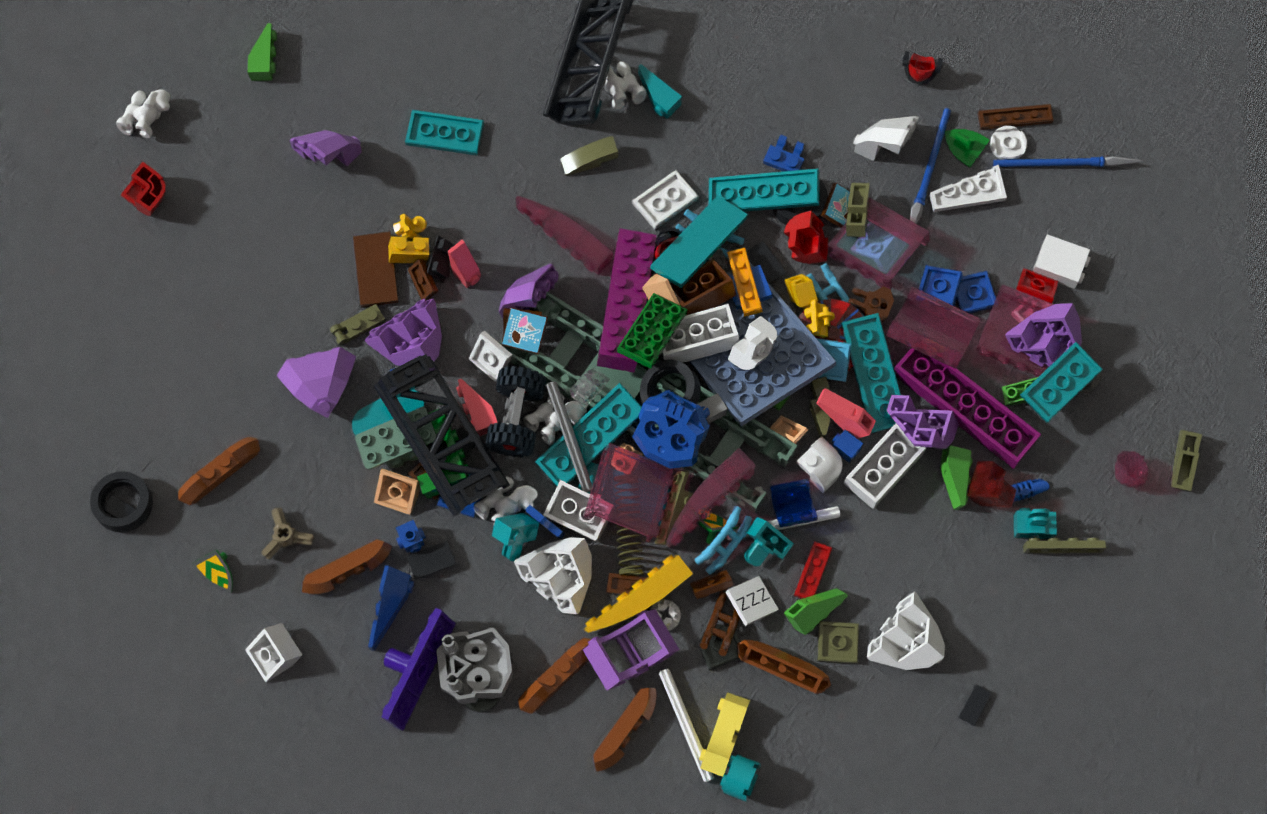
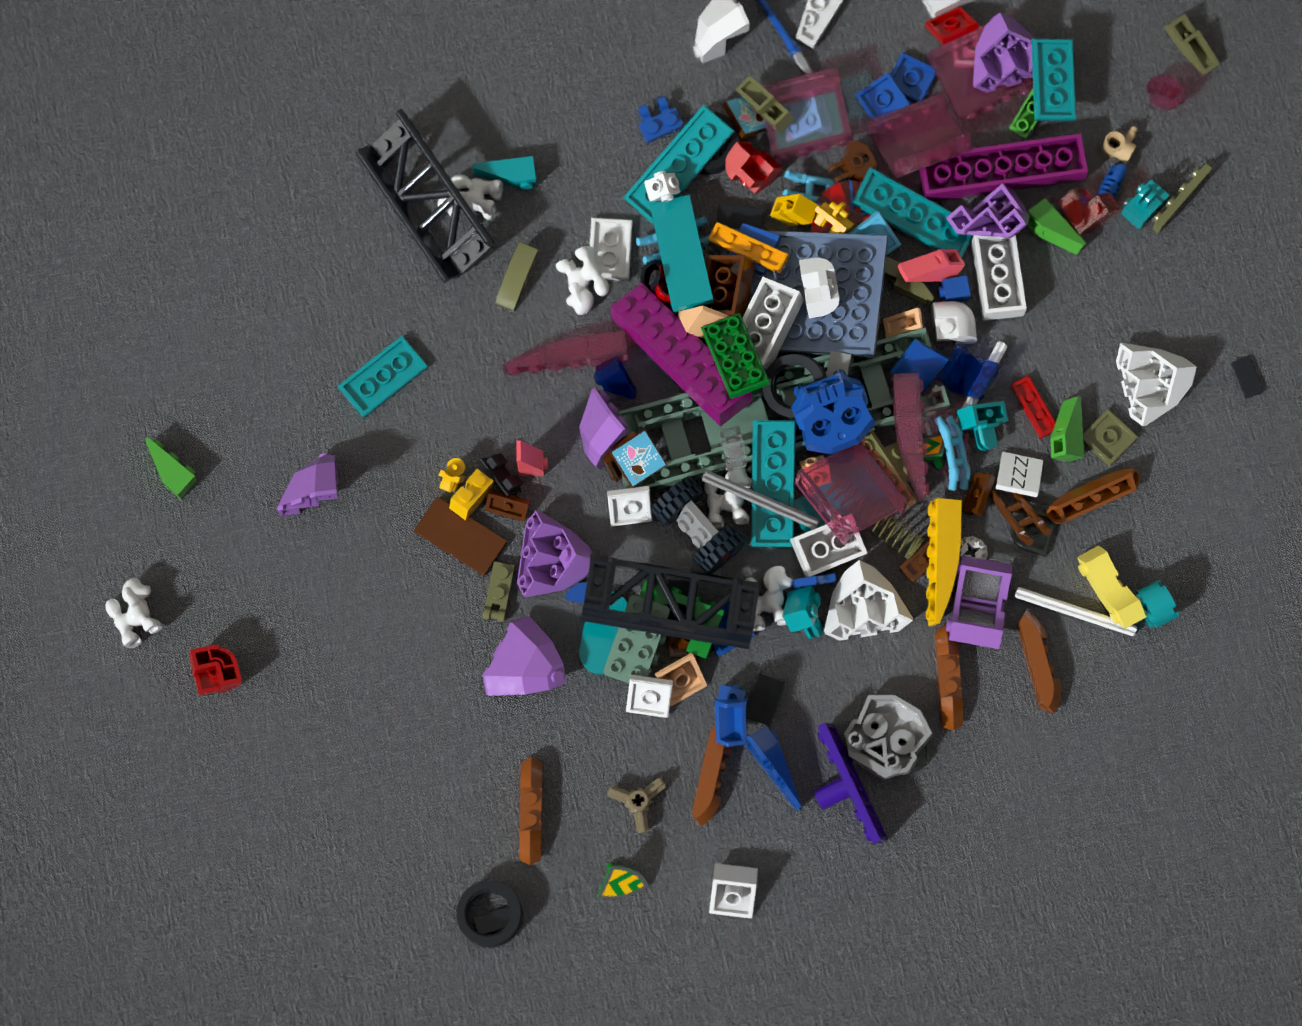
camera: 50 degrees left, 5 degrees up
coral slope [456,379,498,436] -> none
none -> white animal [556,246,609,315]
none -> clear blue slope [593,356,637,399]
none -> white tile [626,675,673,718]
none -> white brick [644,171,681,202]
none -> blue panel [715,698,747,747]
none -> blue tile [891,339,949,392]
none -> tan piece [1102,126,1137,163]

